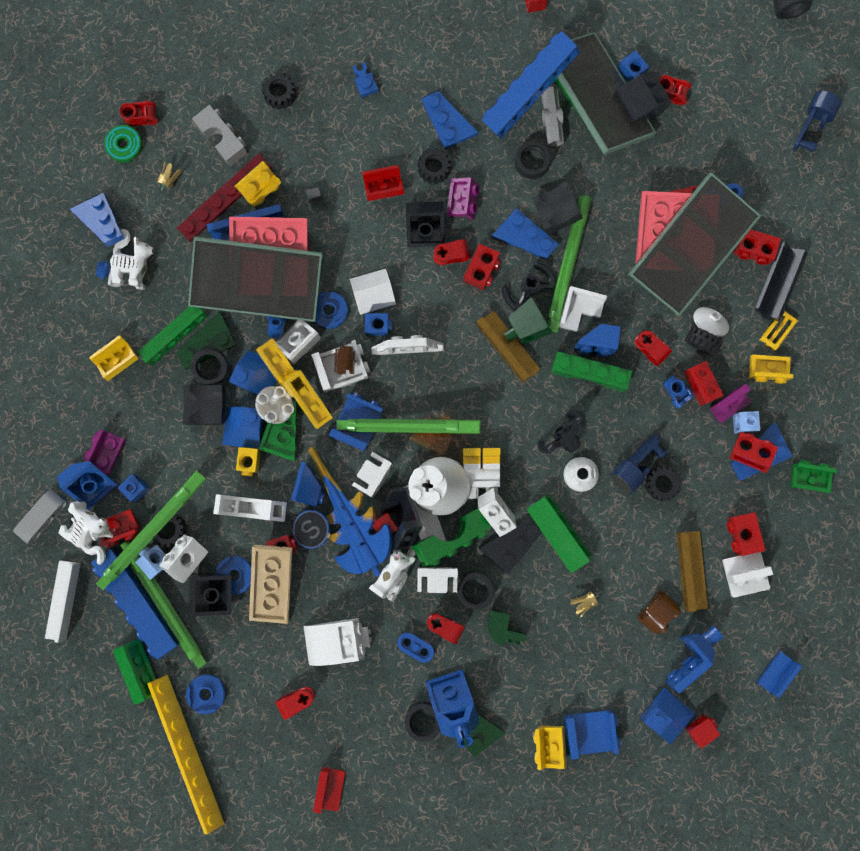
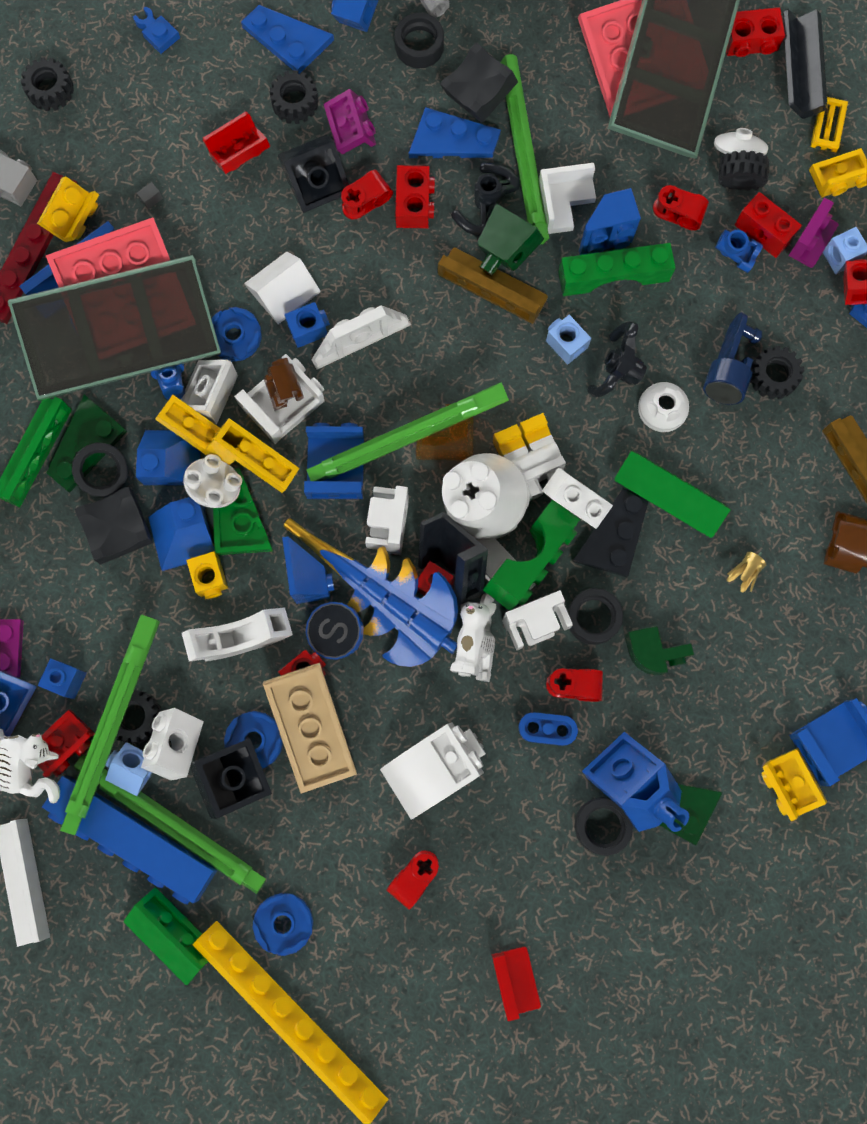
camera: 25 degrees left, 5 degrees down
none -> light blue brick [546,314,591,365]

